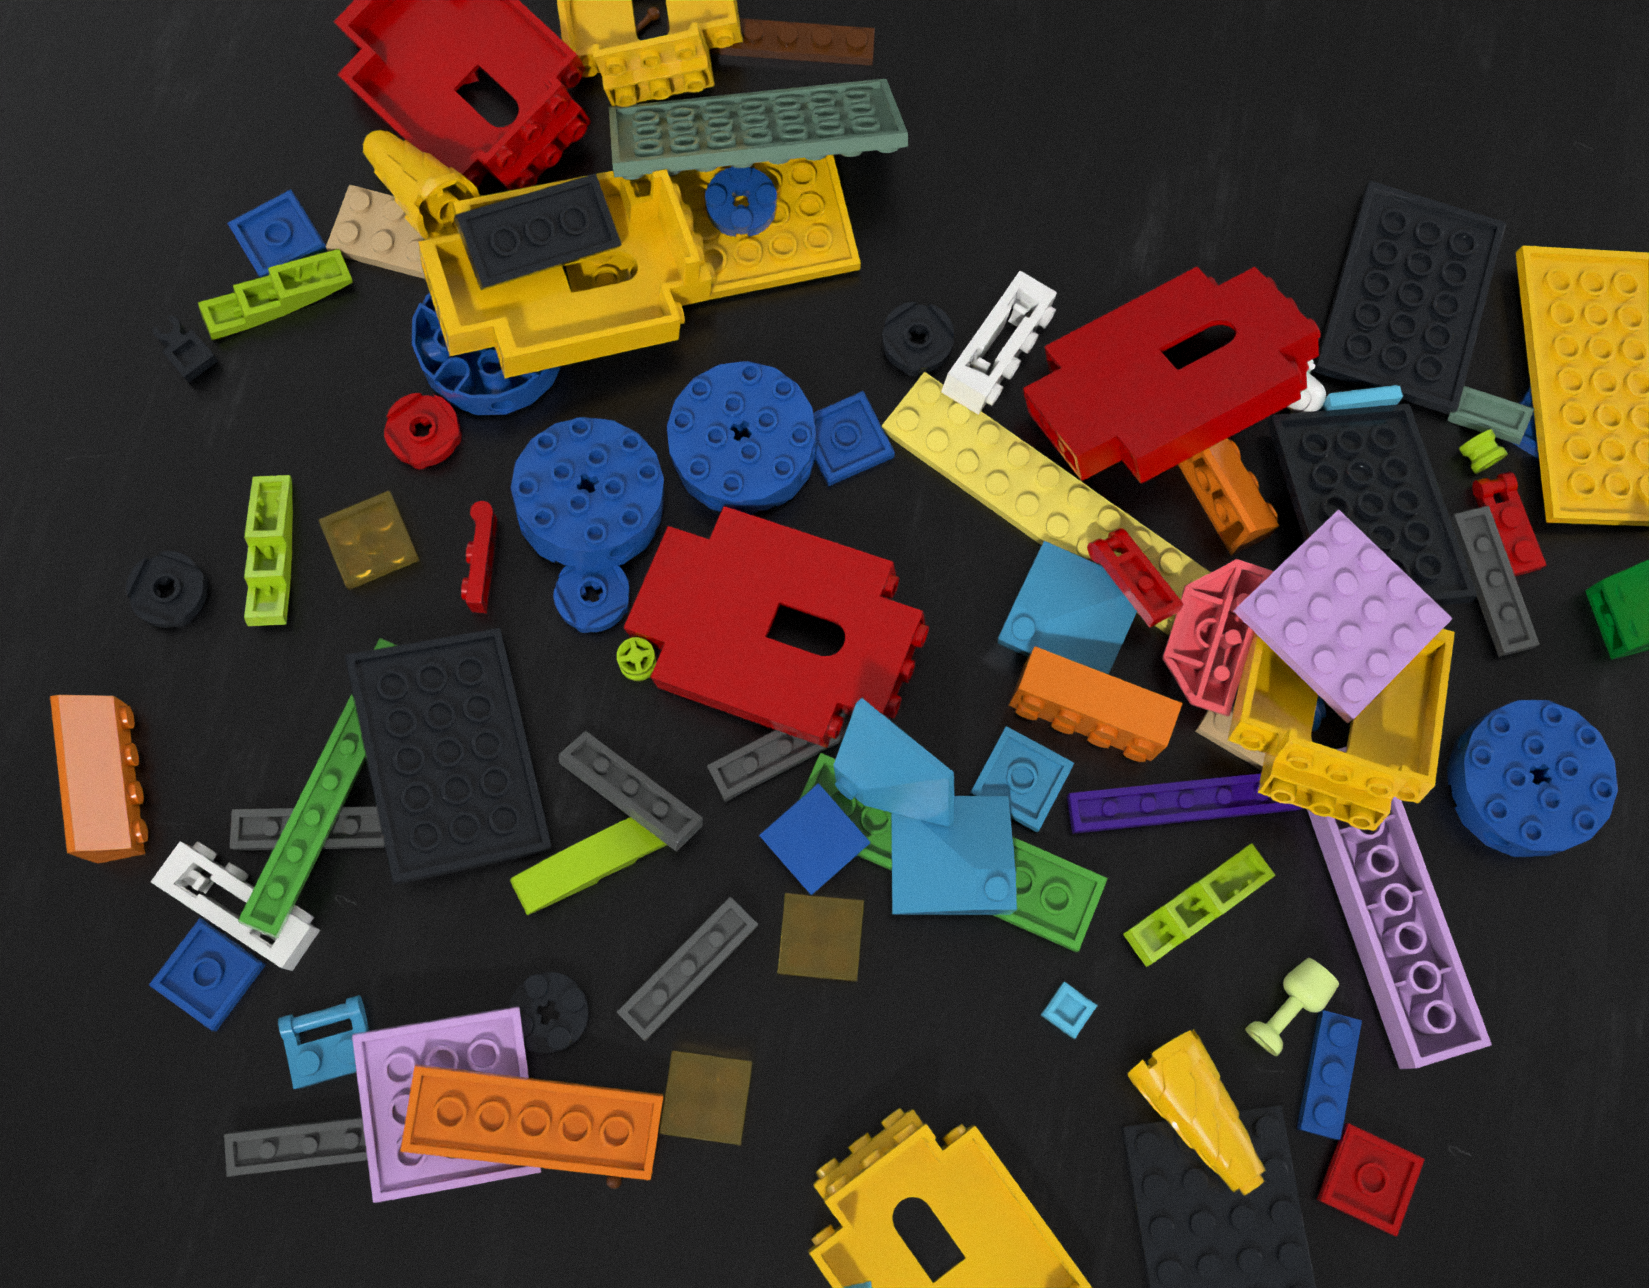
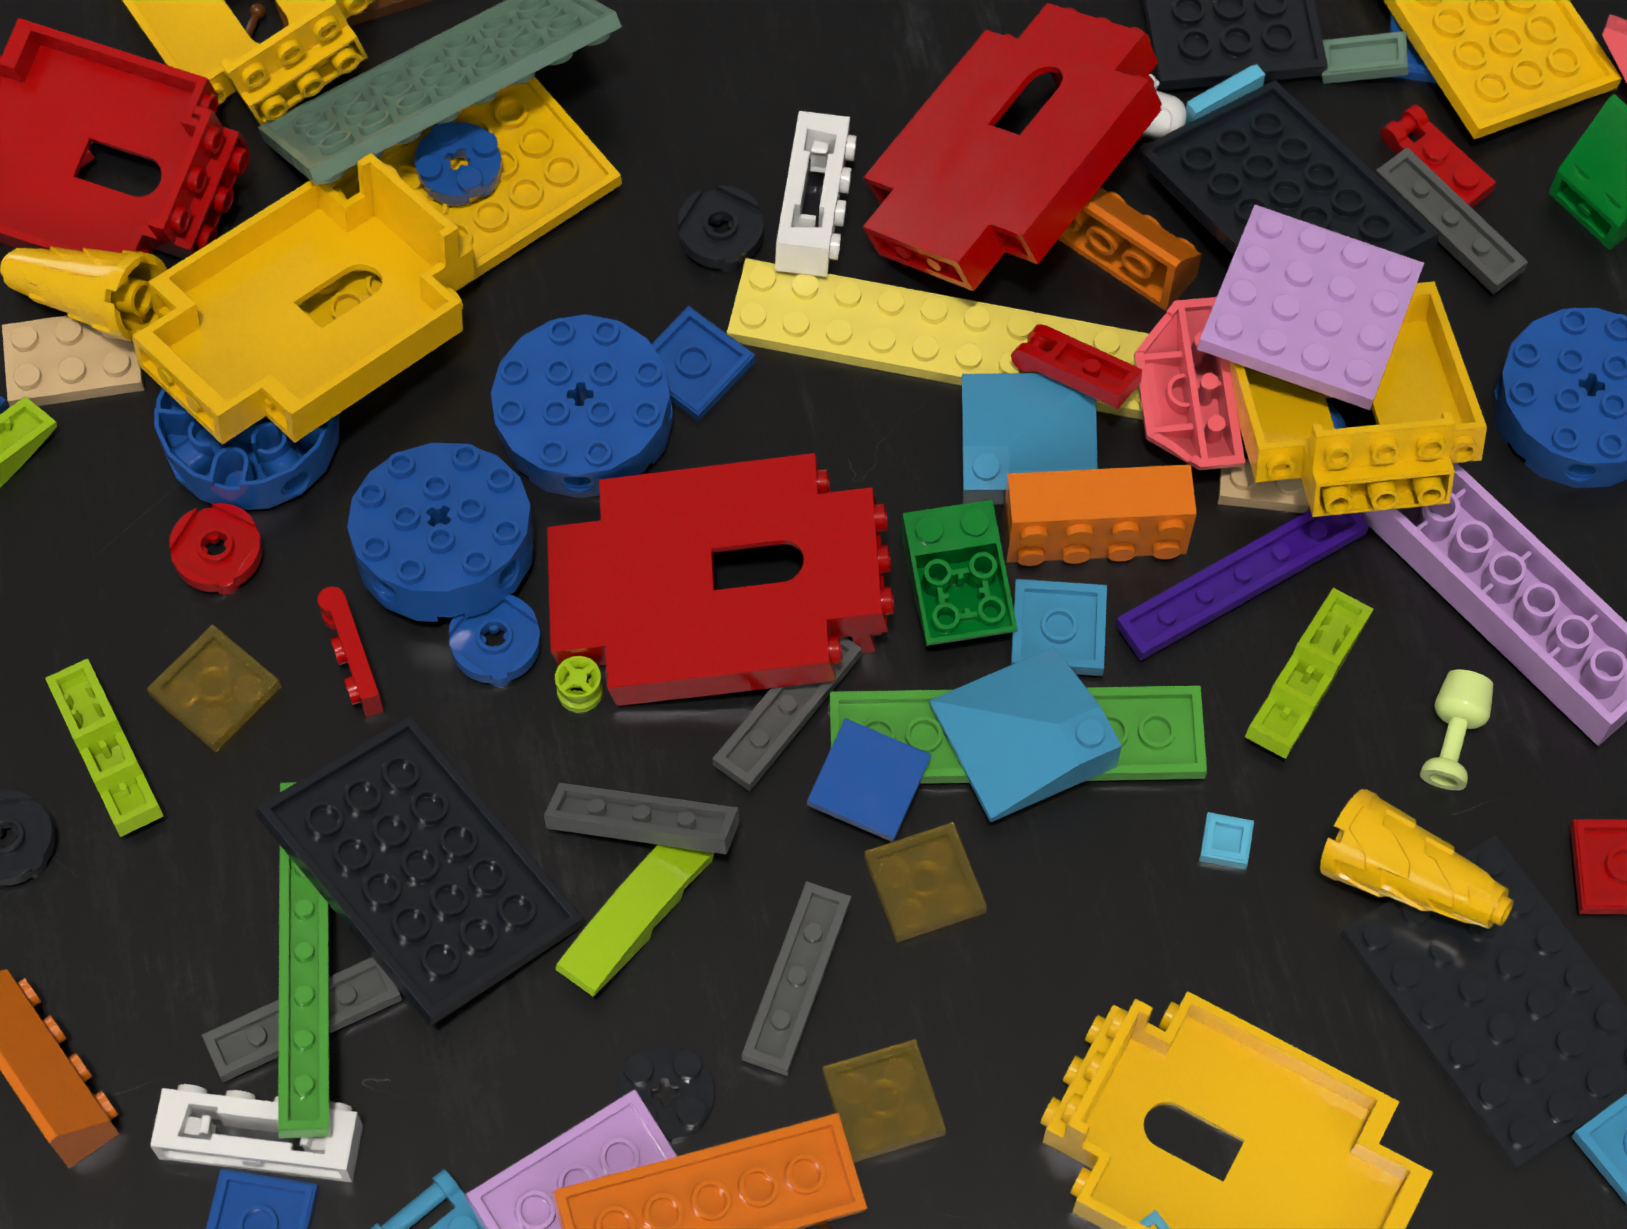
camera: 20 degrees left, 10 degrees down
black plate [454,173,622,291] -> none
dark azure slope [833,698,955,827] -> none
blue plate [1297,1010,1362,1140] -> none
lime wheel [1459,429,1508,474] -> none
none -> green slope [899,500,1018,646]

